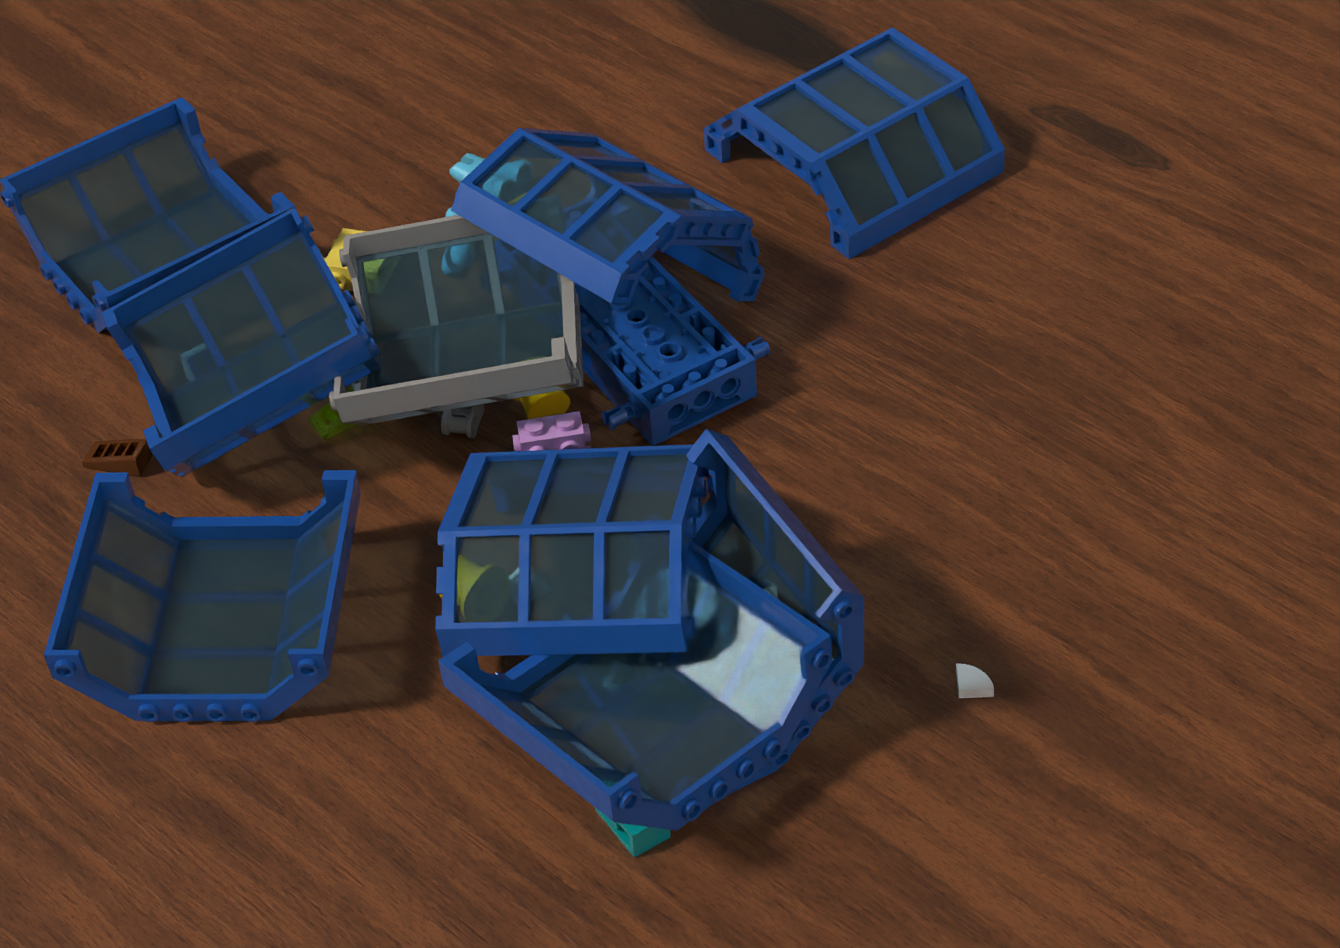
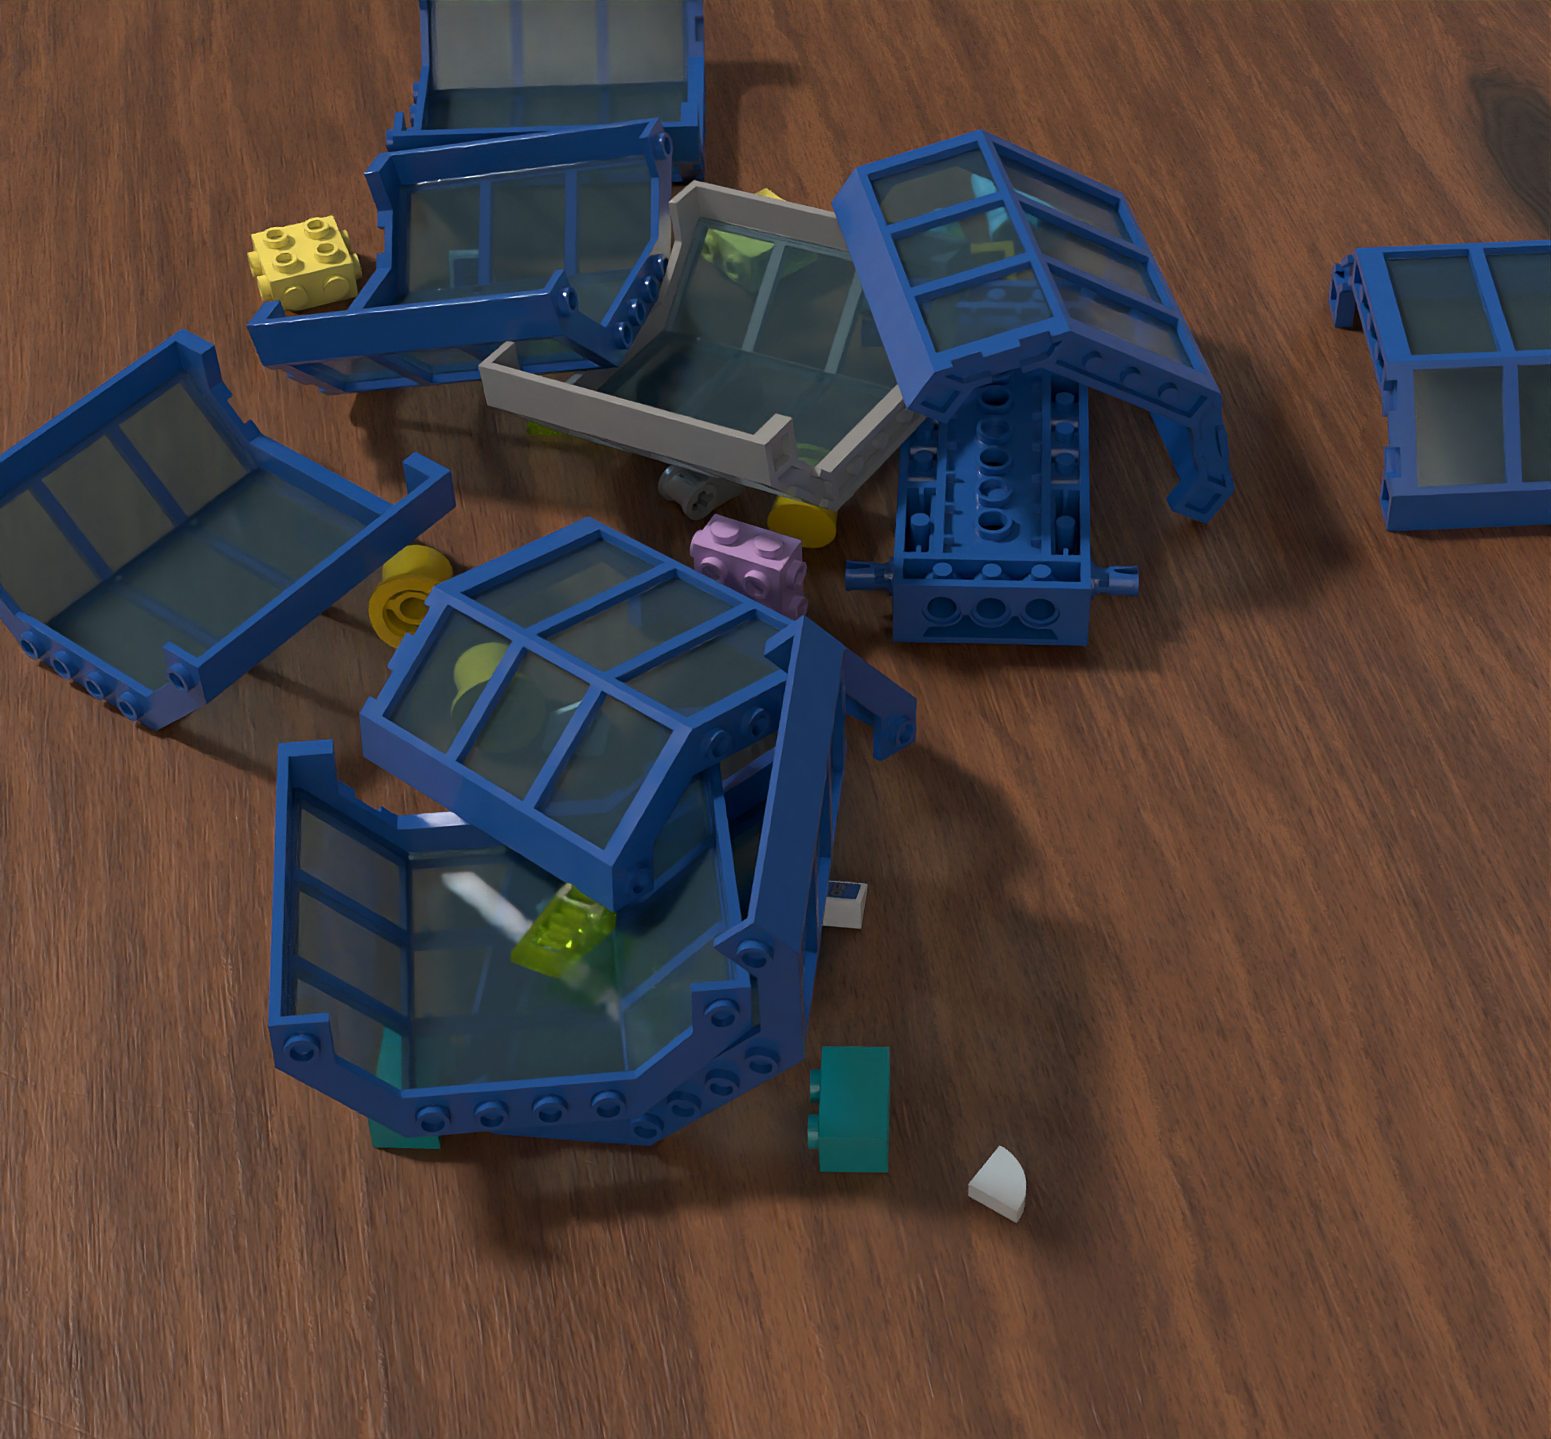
camera: 35 degrees right, 0 degrees up
none -> light yellow brick [247,215,362,312]
none -> yellow piece [368,545,453,649]
none -> clear neon green slope [510,882,616,979]
none -> teal brick [808,1046,890,1173]

